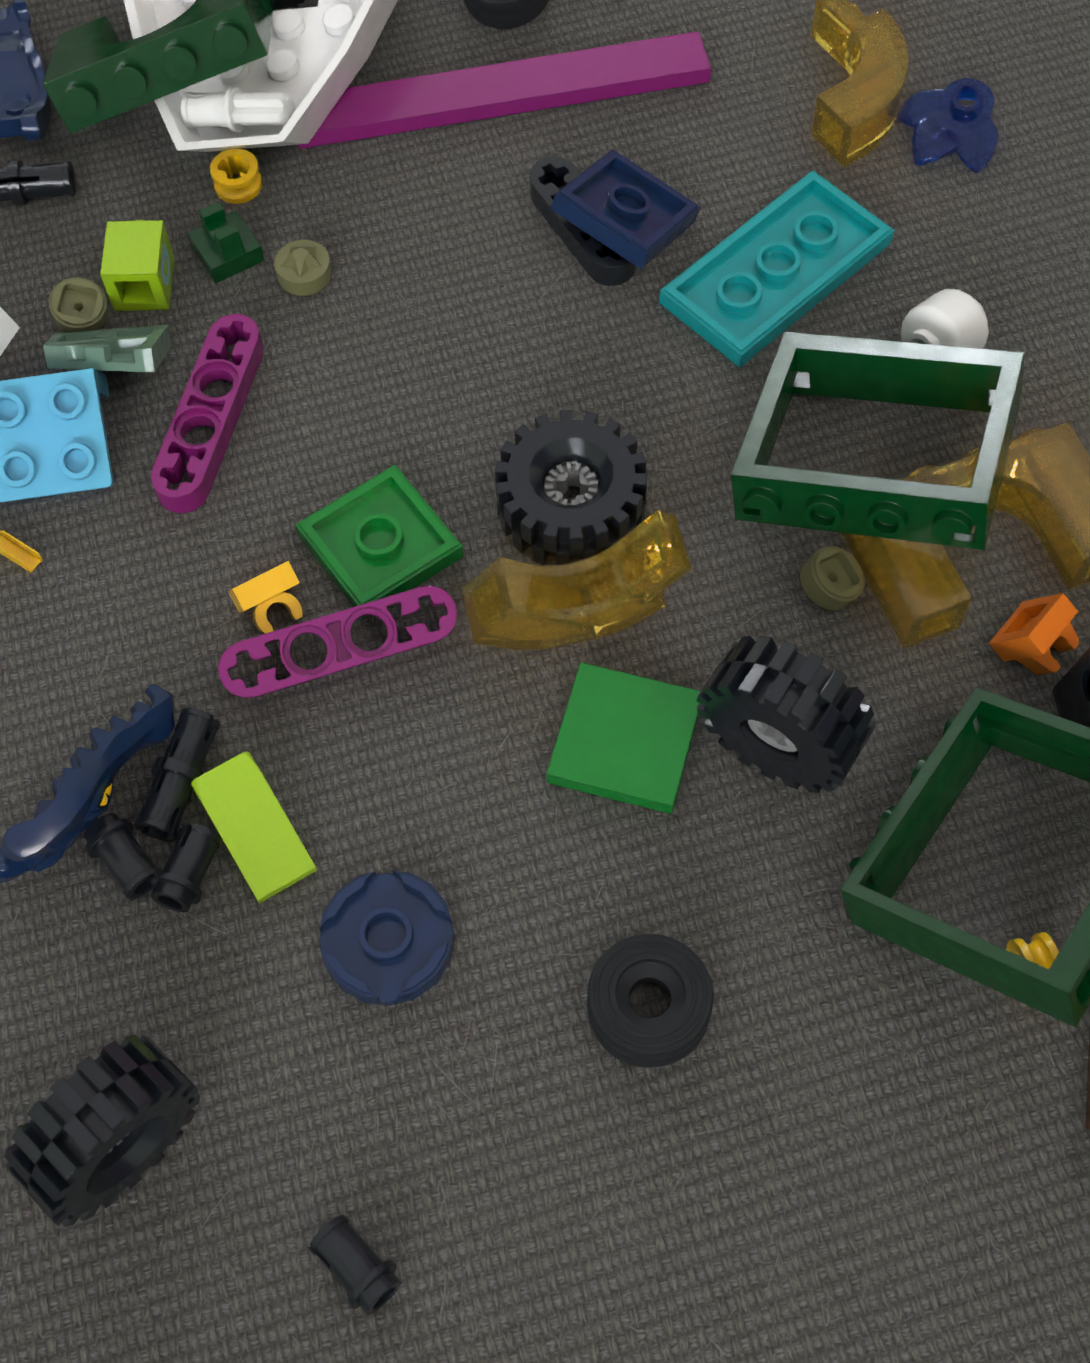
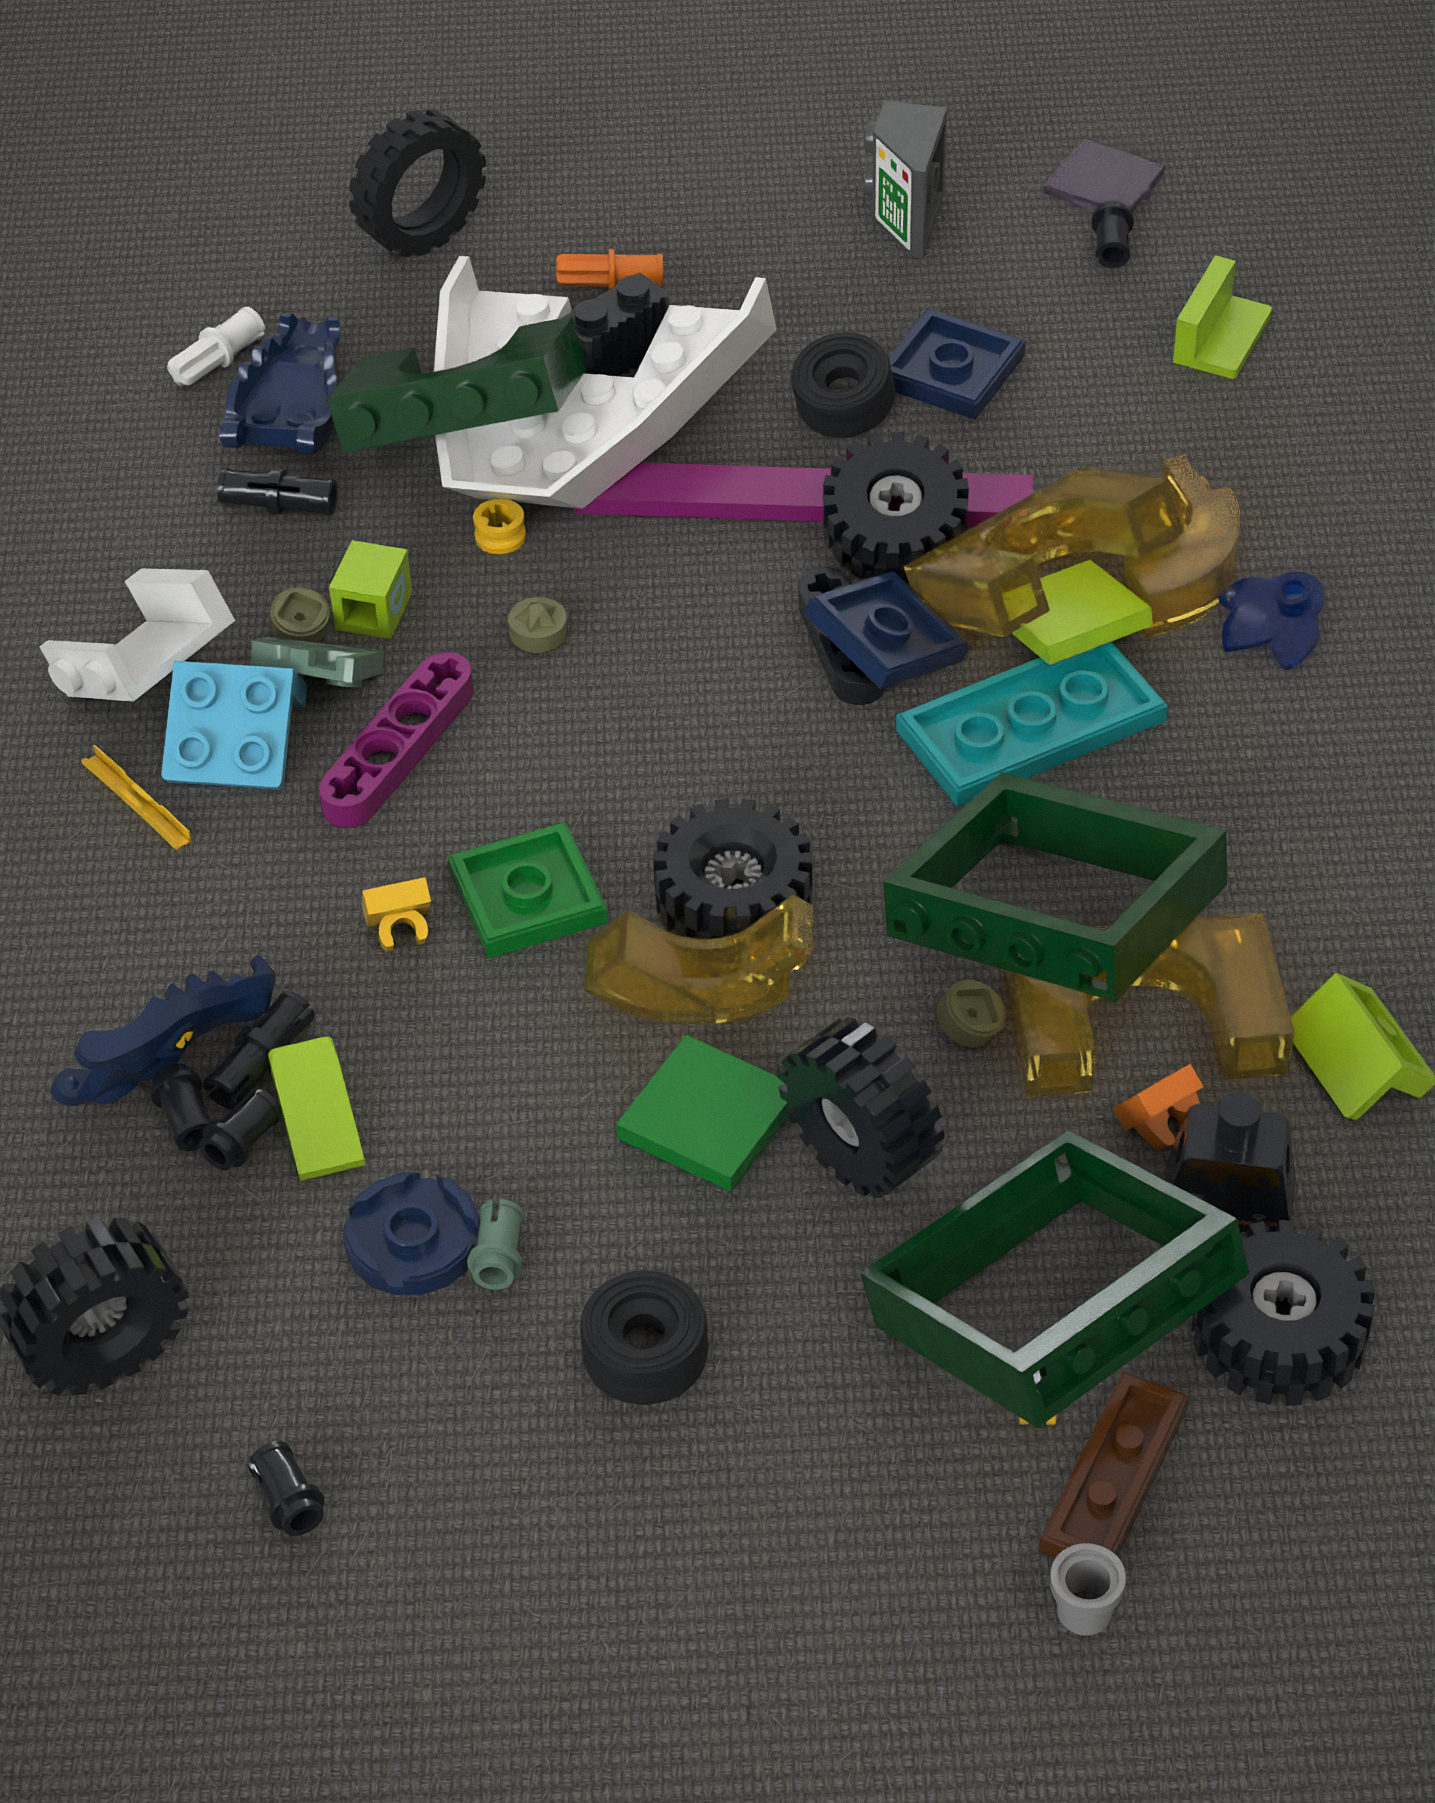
camera: 15 degrees right, 15 degrees down
white axle [181,87,291,132] -> none
dark green tile [187,201,264,284] -> none
magenta beam [218,586,457,699] -> none
white head [901,289,989,349] -> none
none -> sand green pin [467,1199,524,1290]
none -> black bush [822,432,969,584]
none -> clear yellow arch [904,466,1184,637]
none -> lime tile [988,560,1153,665]

